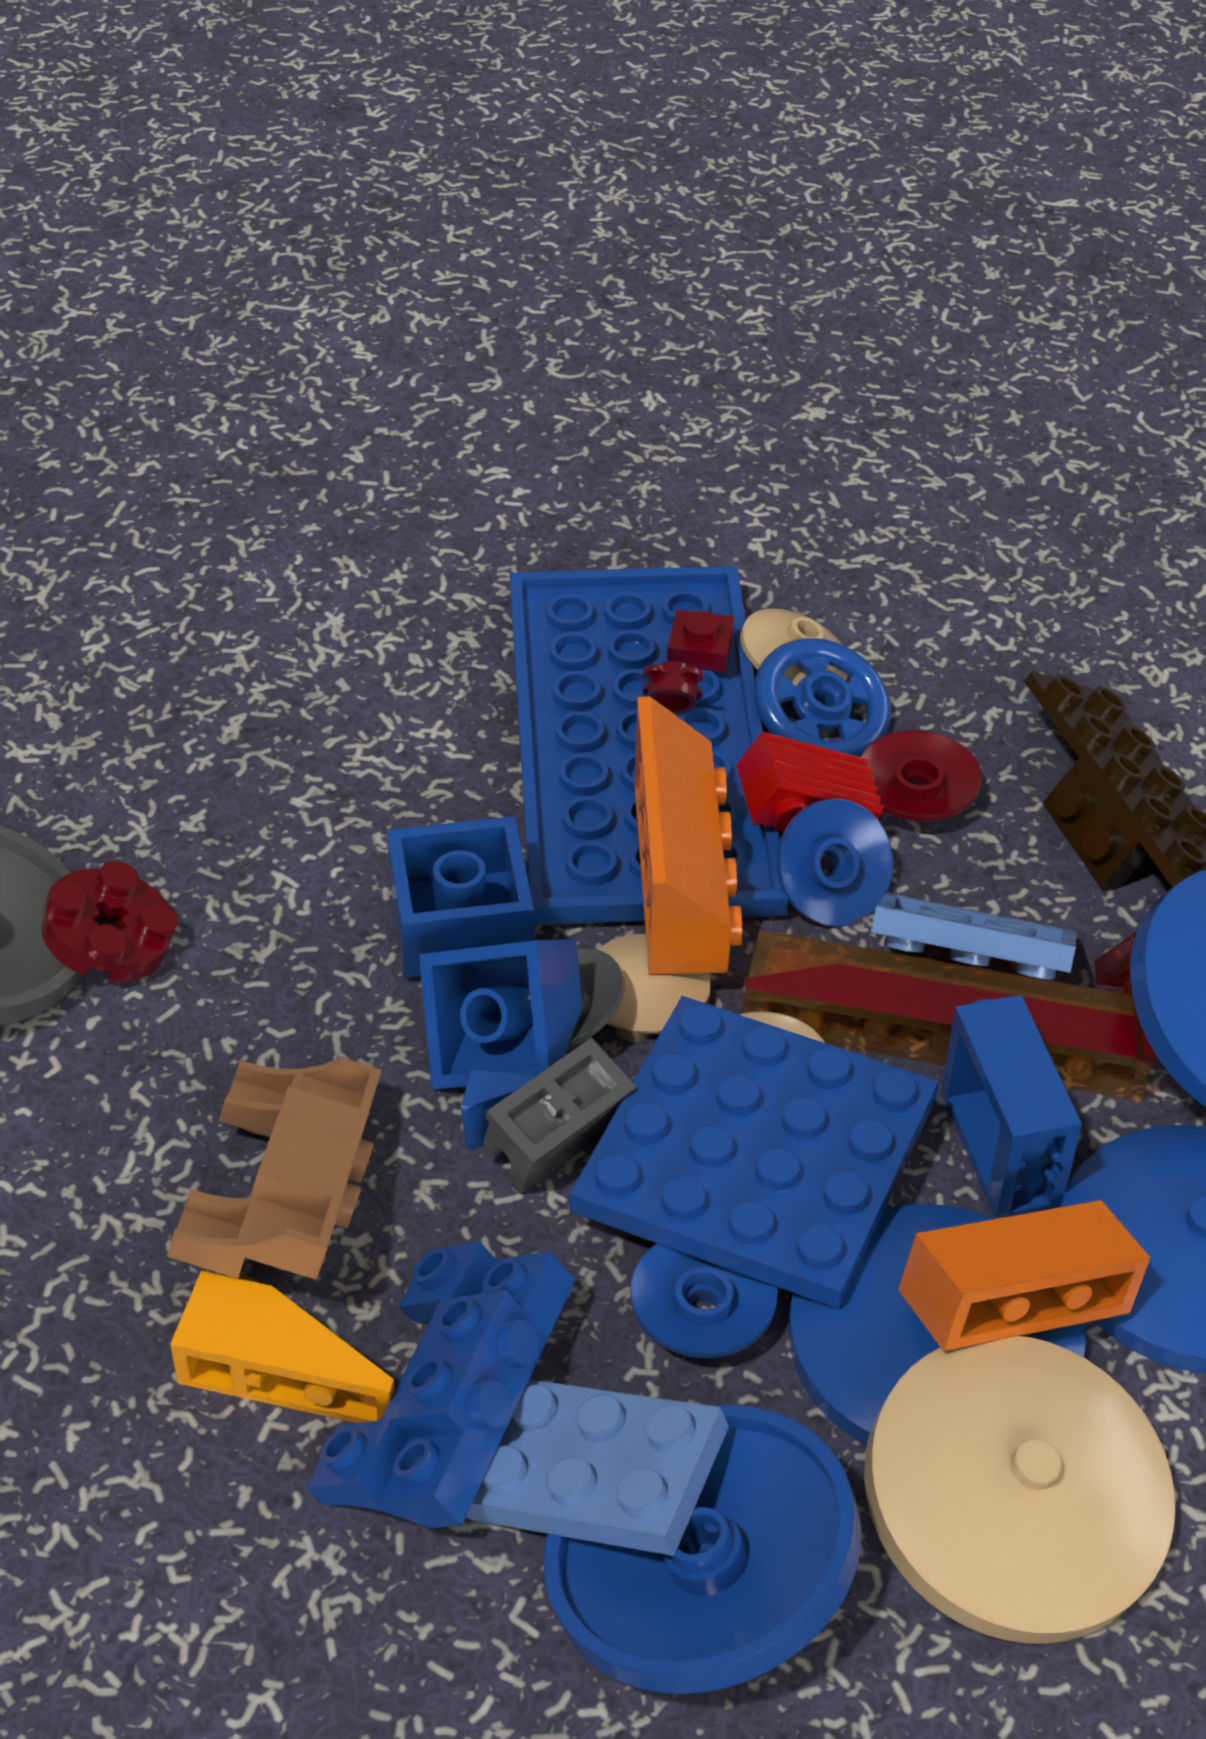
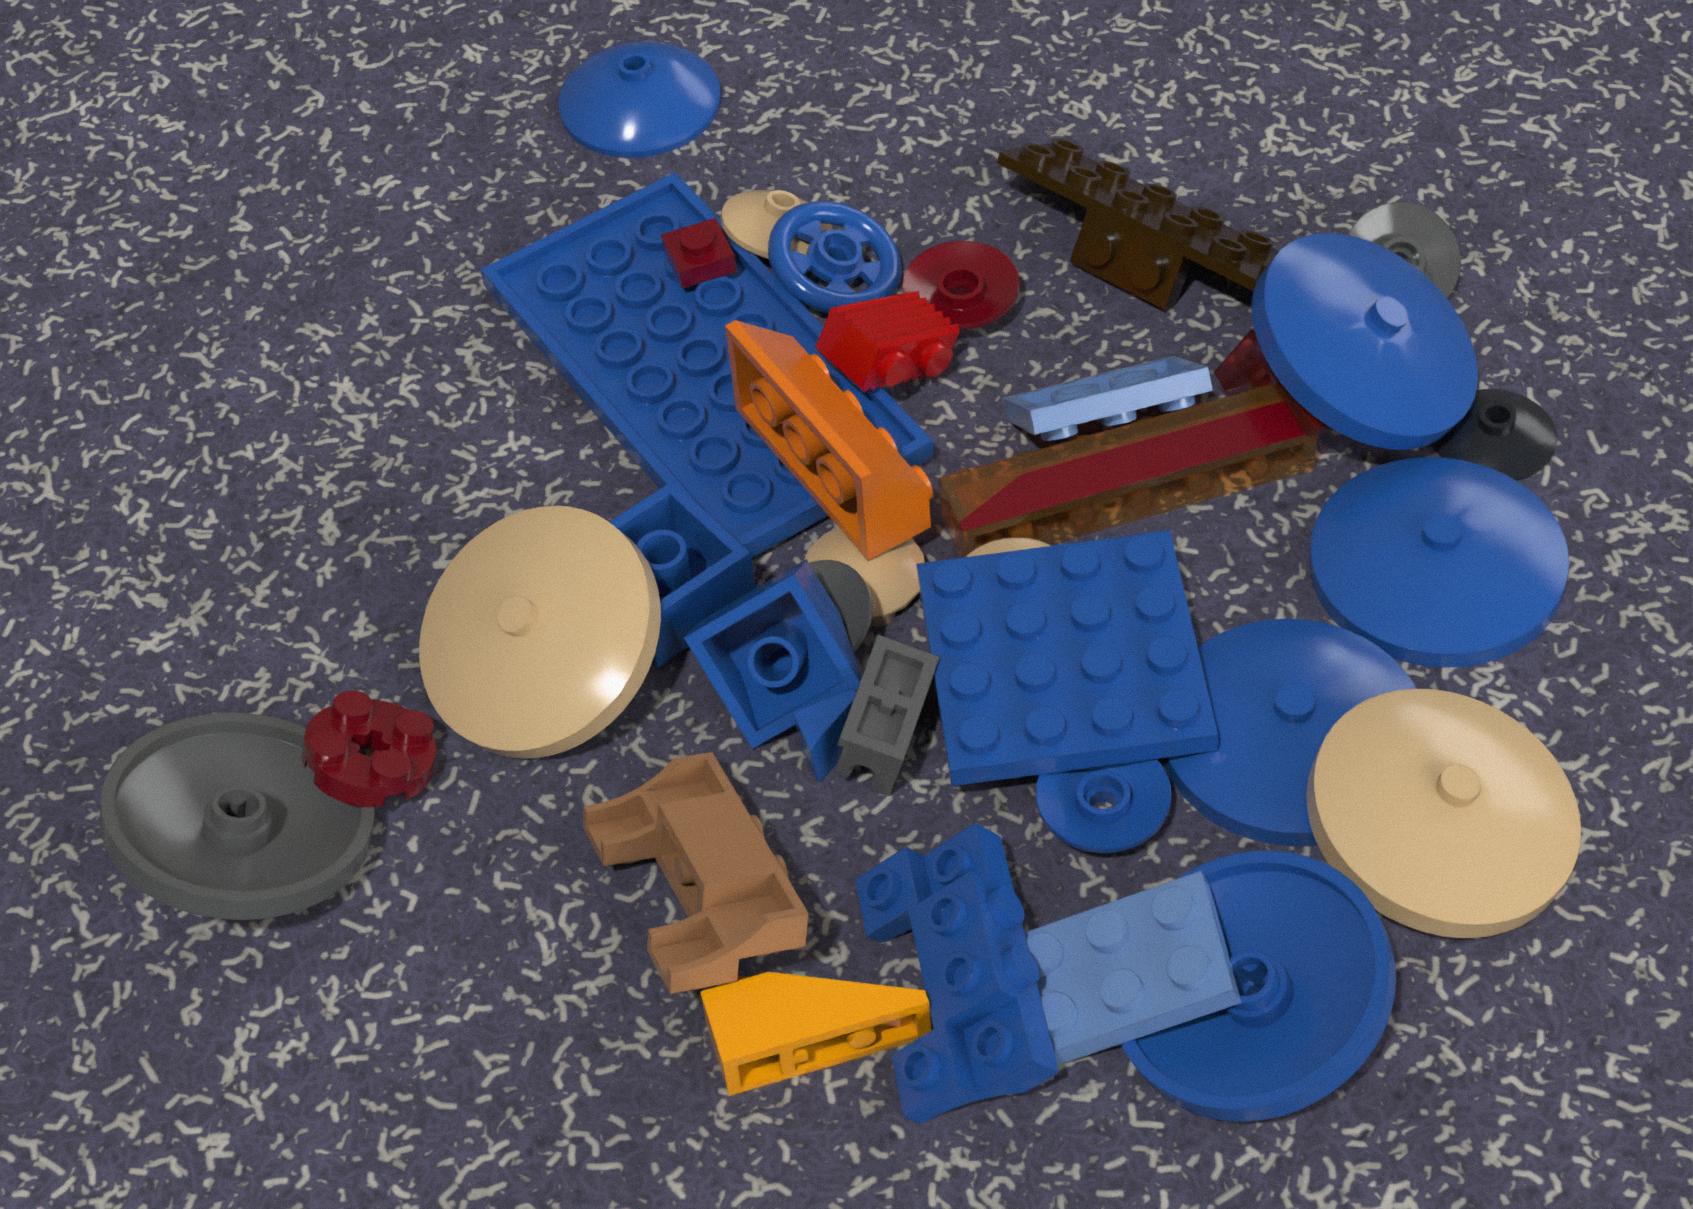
camera: 25 degrees left, 5 degrees up
dark red plate [643,661,703,714] -> none
blue dish [777,799,893,927] -> none
orange brick [898,1200,1151,1351] -> none
blue window [941,995,1082,1219] -> none
none -> tan dish [419,506,661,759]
none -> blue dish [558,40,721,158]

